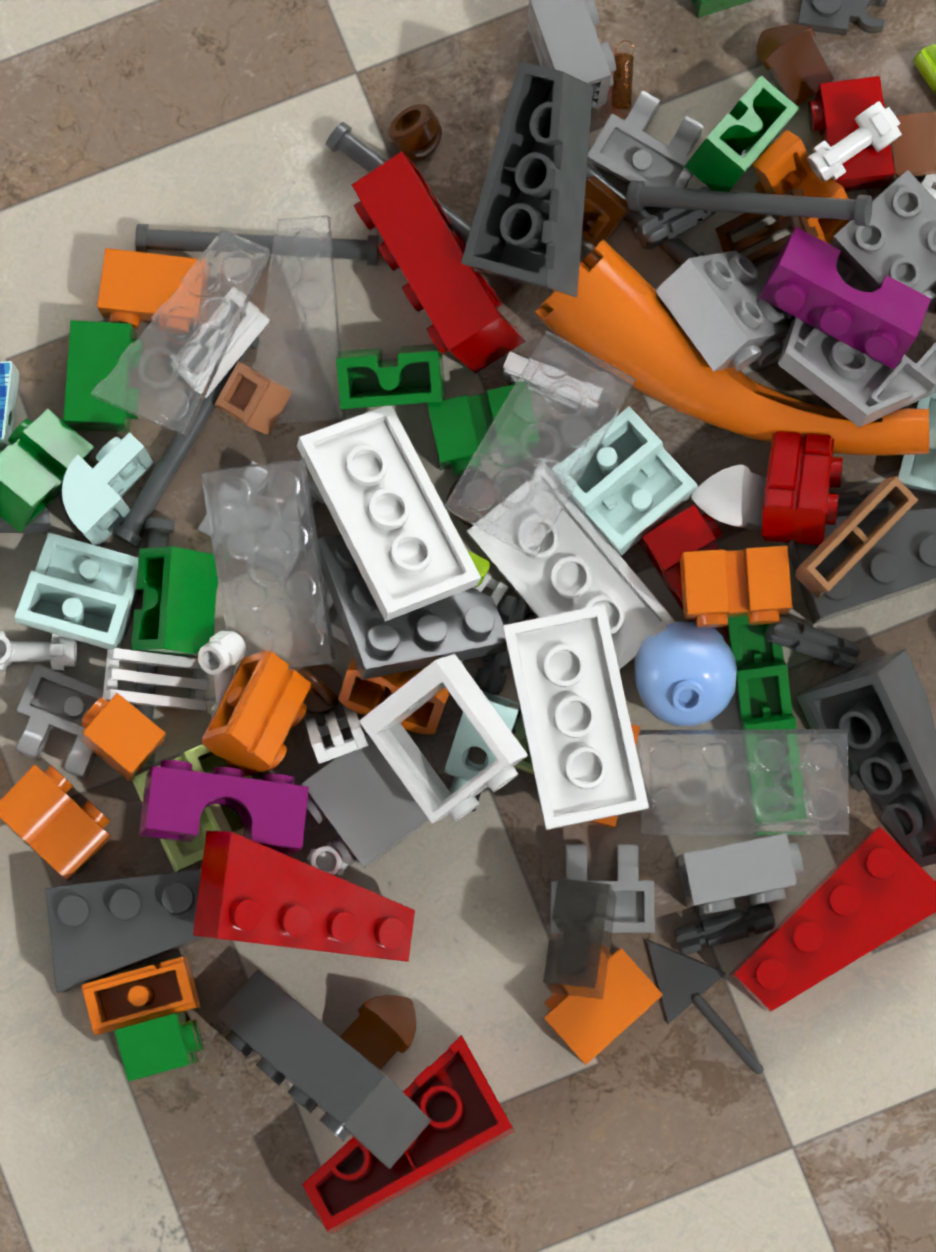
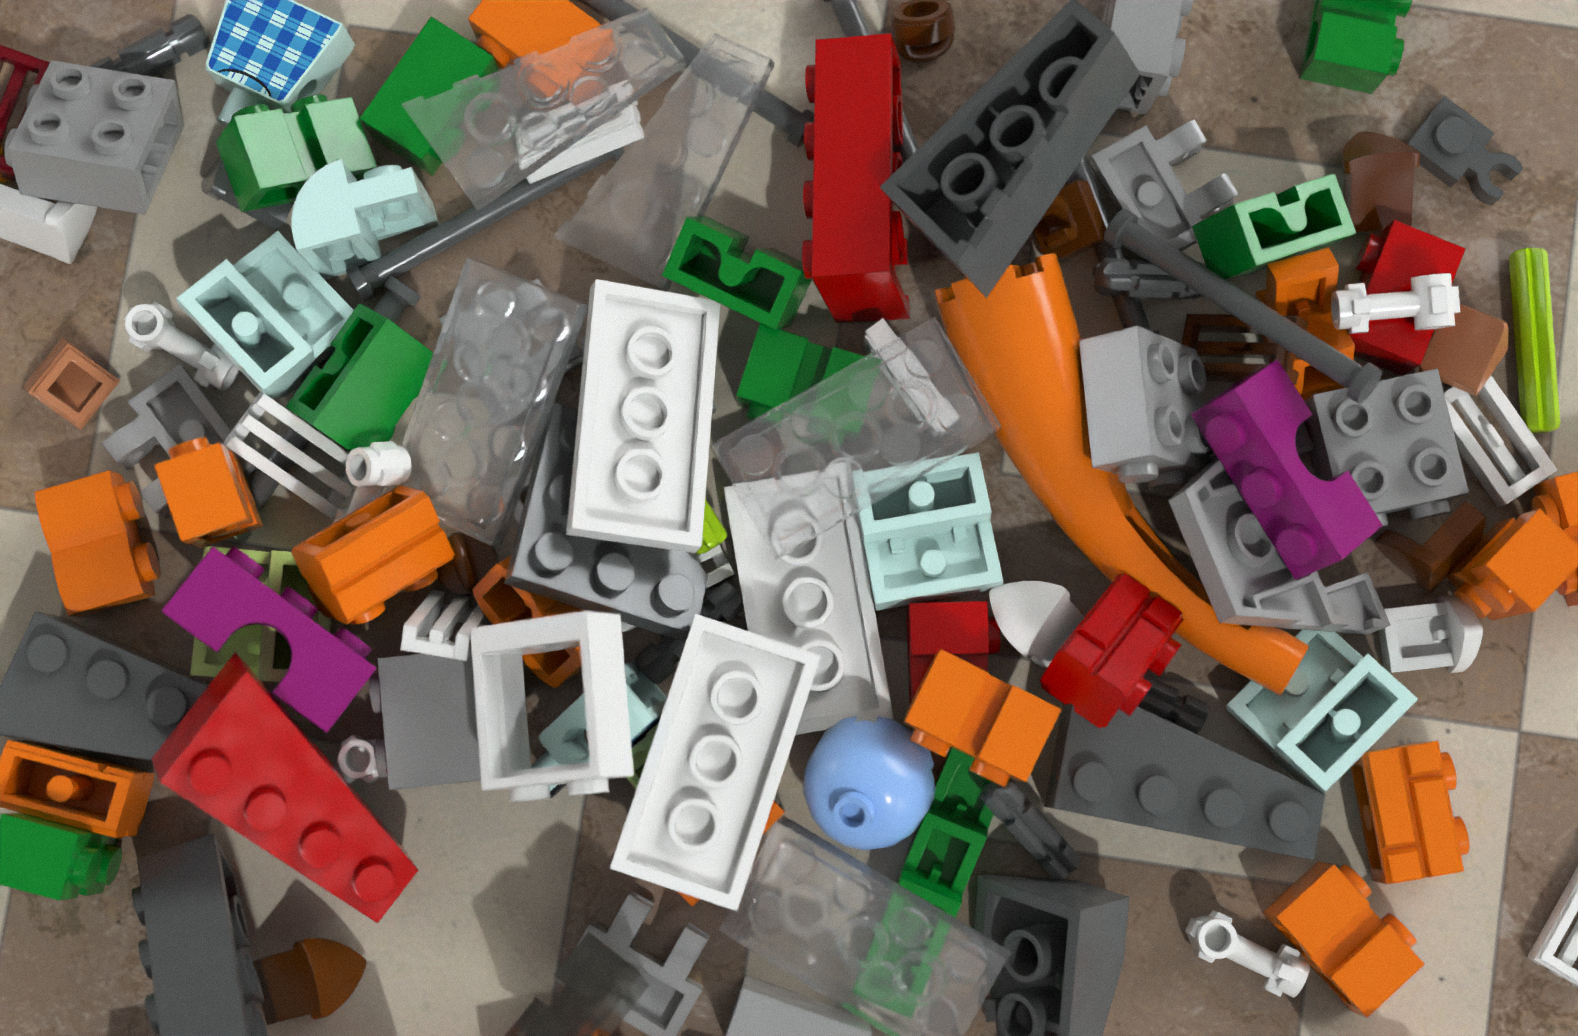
camera: 30 degrees right, 0 degrees up
nougat slope [214,361,292,434] -> none
clear orange piece [612,40,634,113] -> none
medium nougat piece [795,476,918,598] -> none

